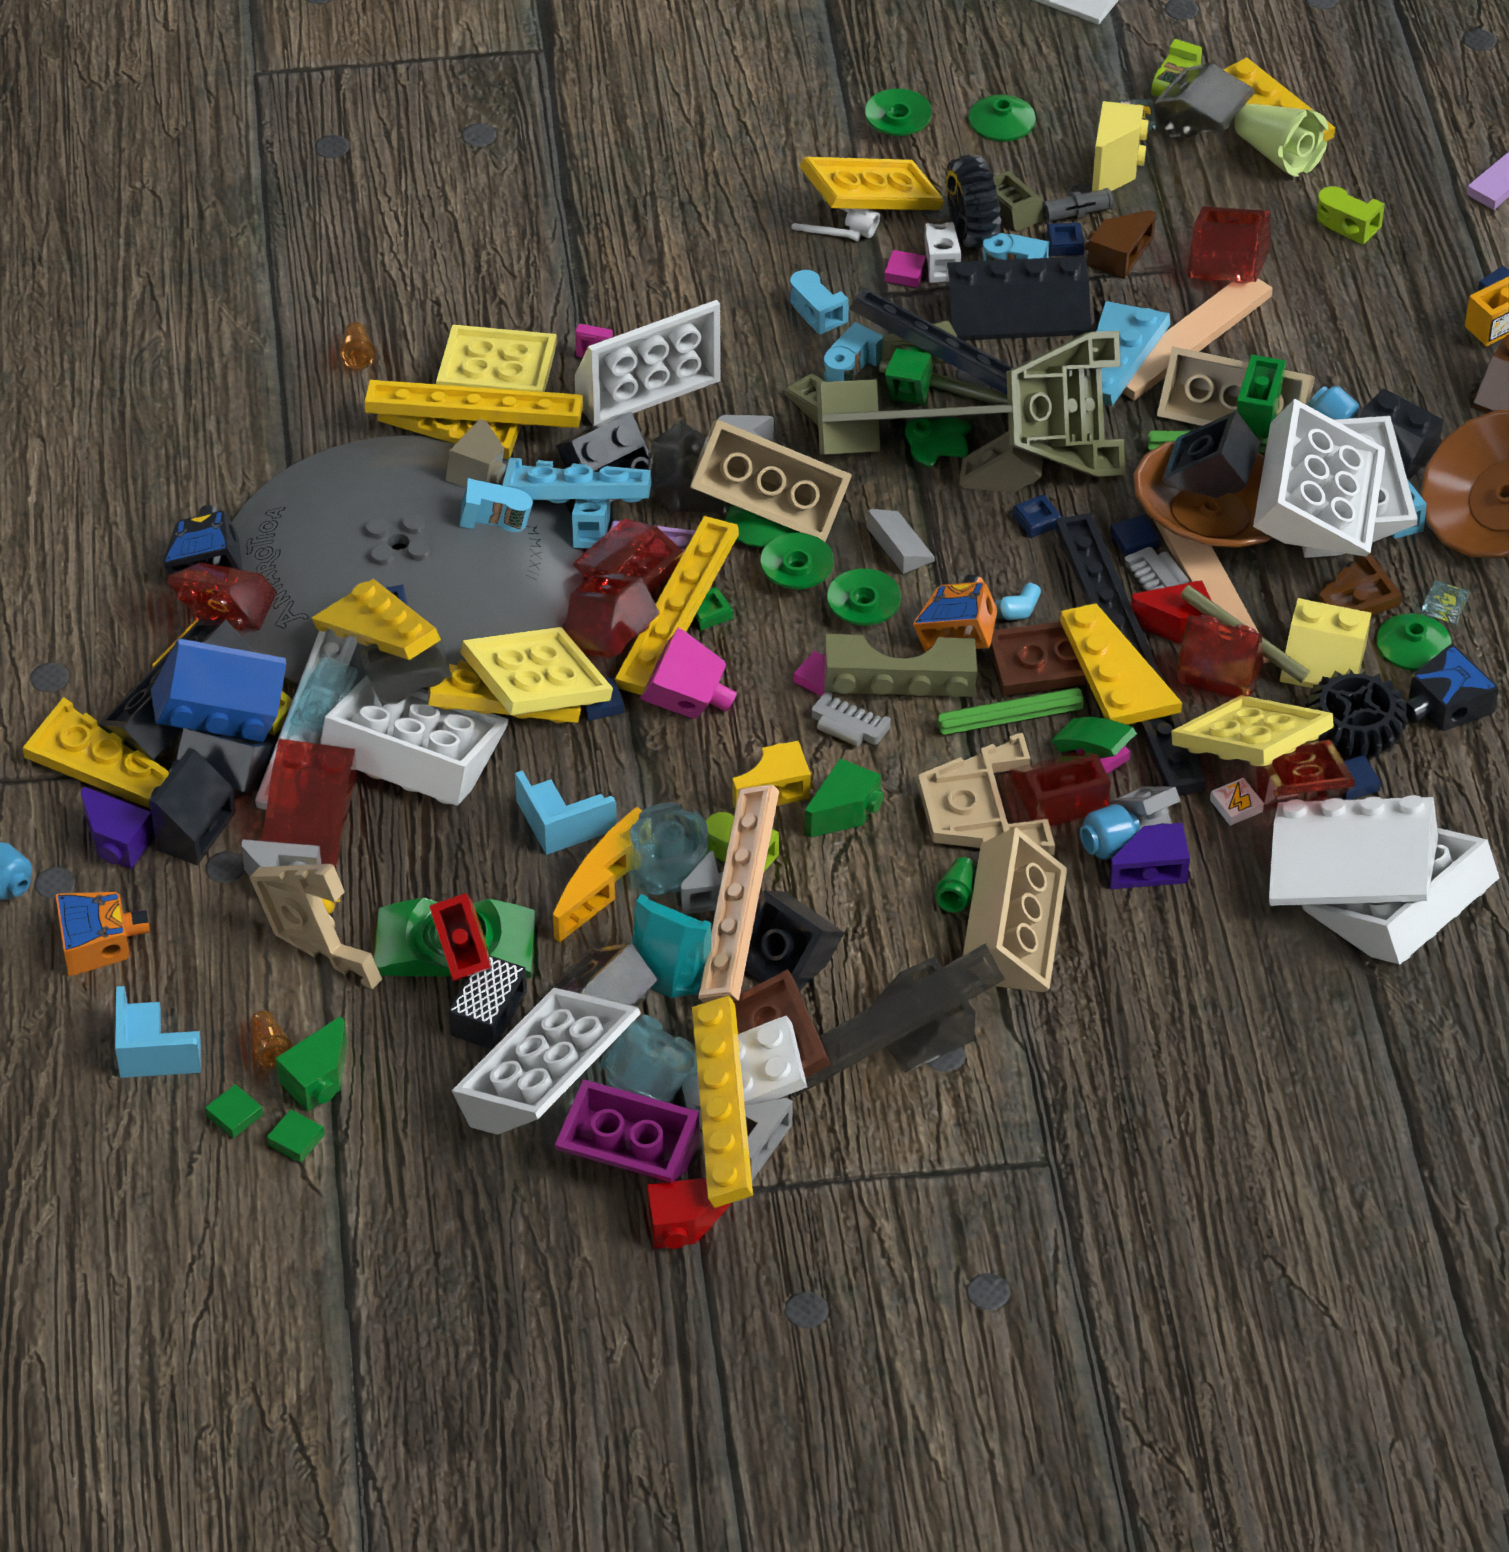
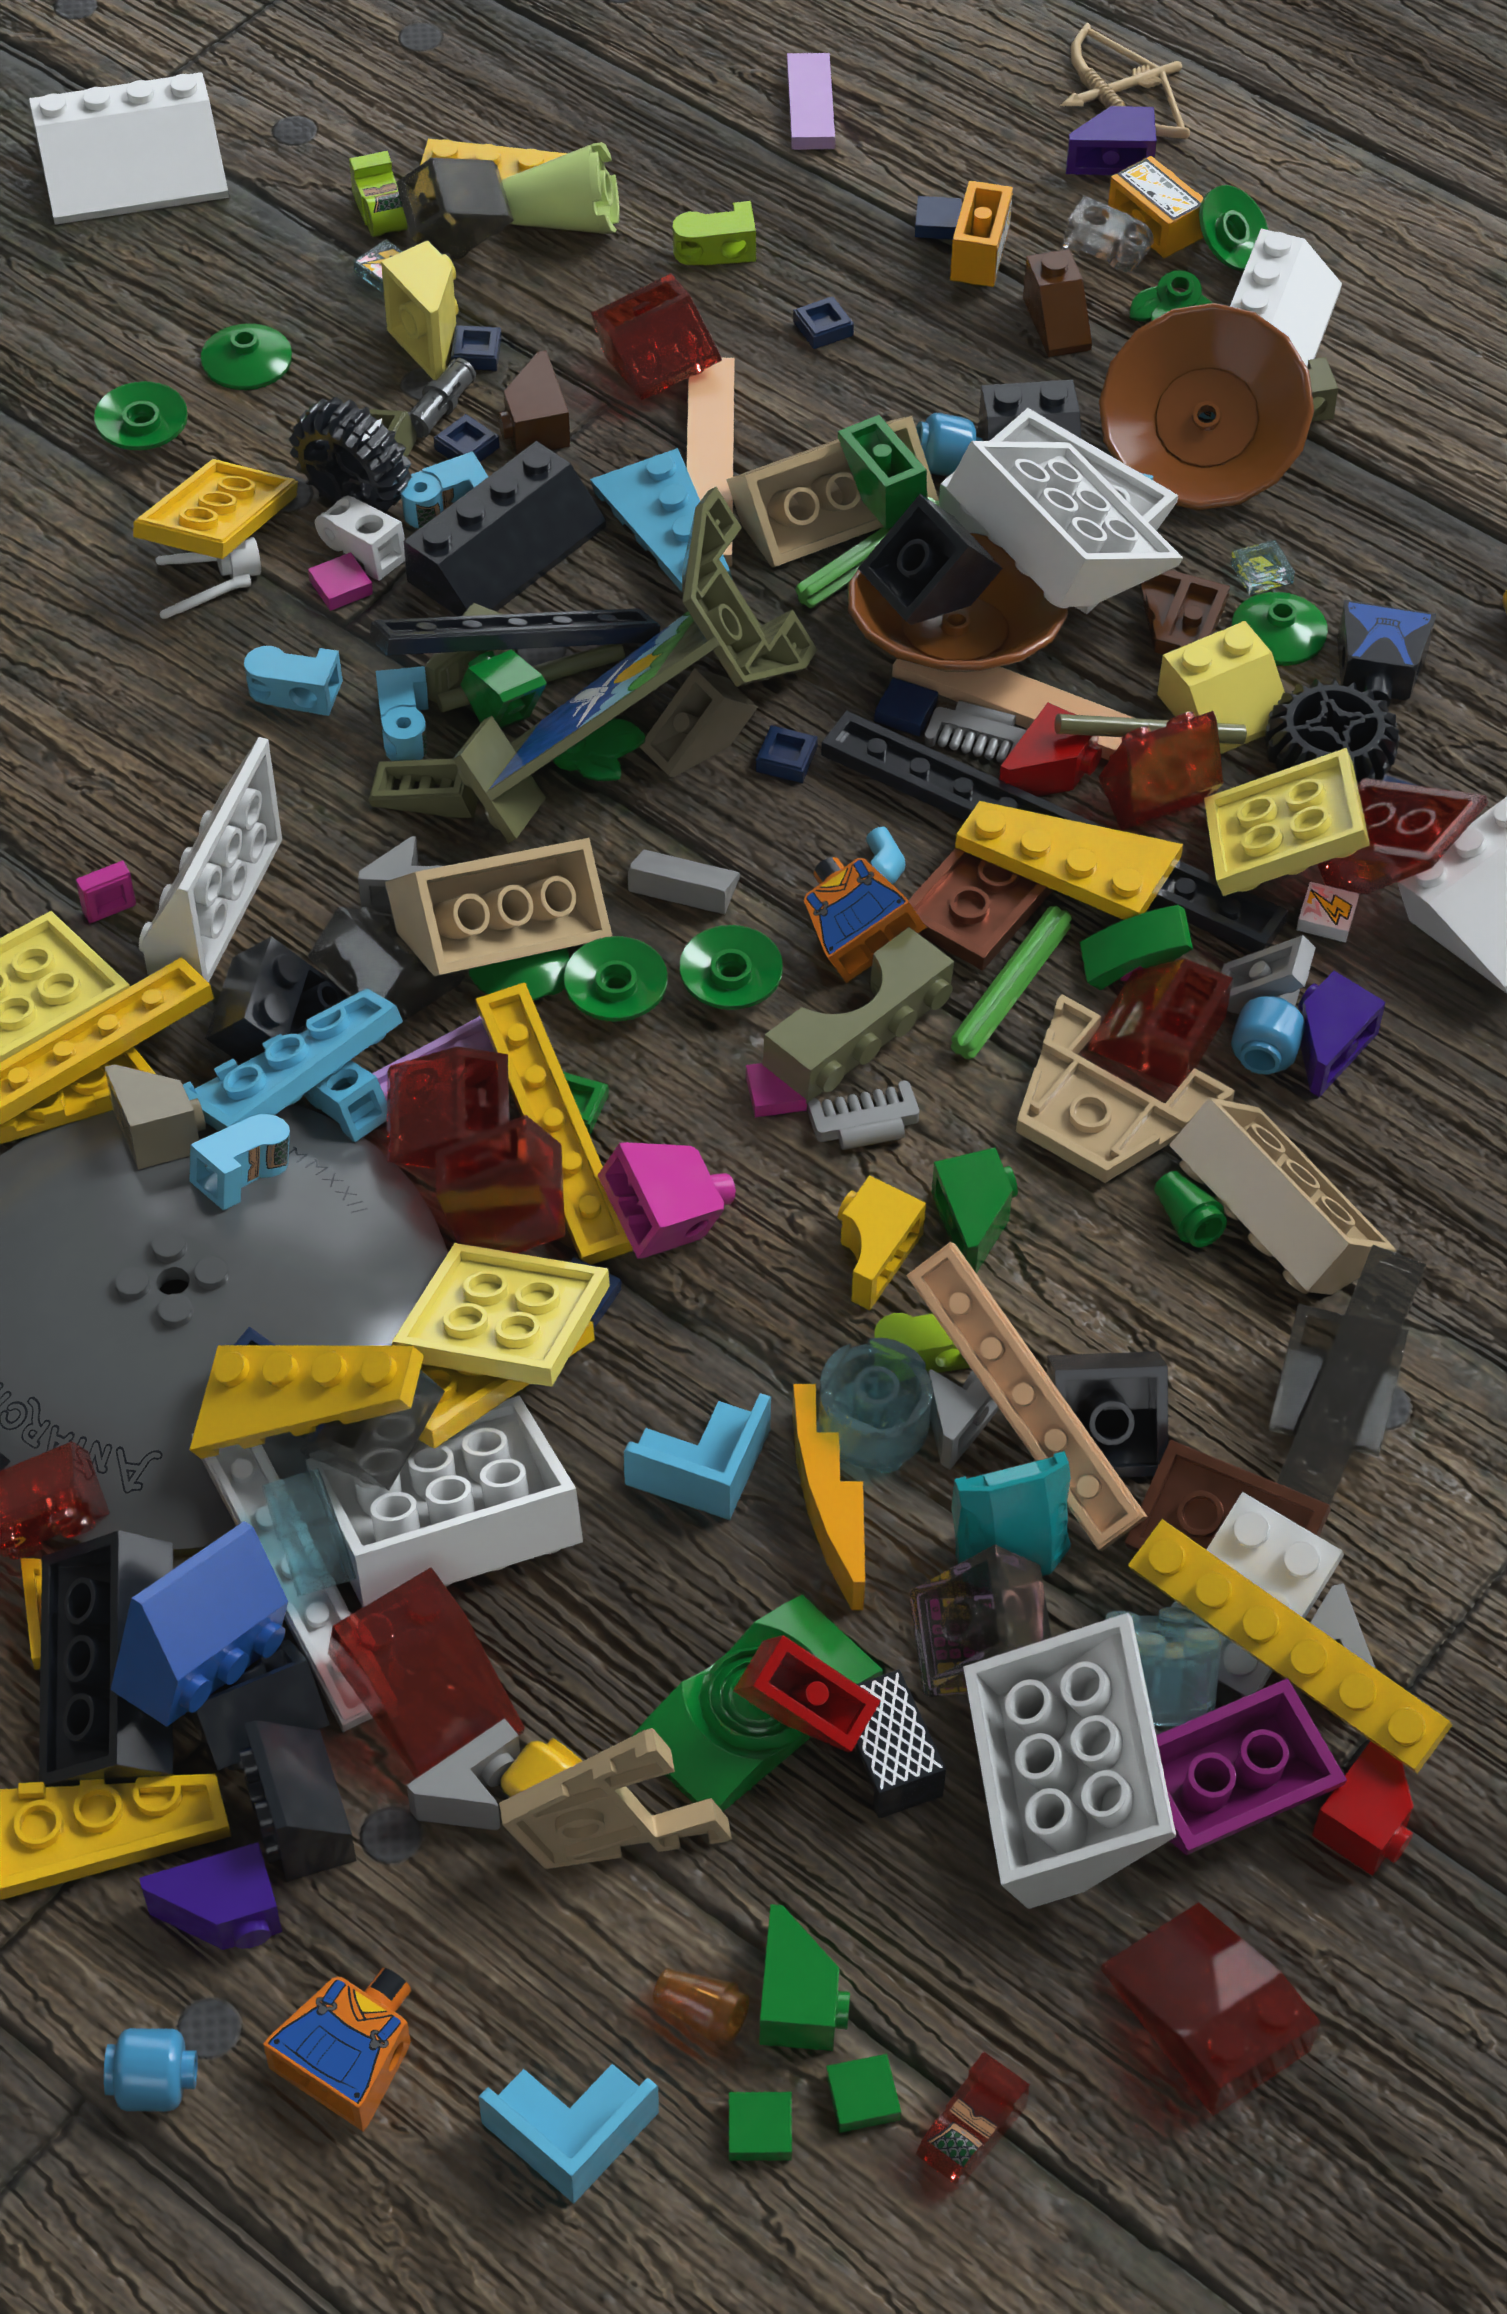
camera: 45 degrees left, 5 degrees up
none -> dark blue tile [451,325,502,371]
none -> dark blue tile [793,296,854,349]
none -> clear red leg [916,2051,1030,2186]
none -> clear red slope [1101,1902,1321,2116]

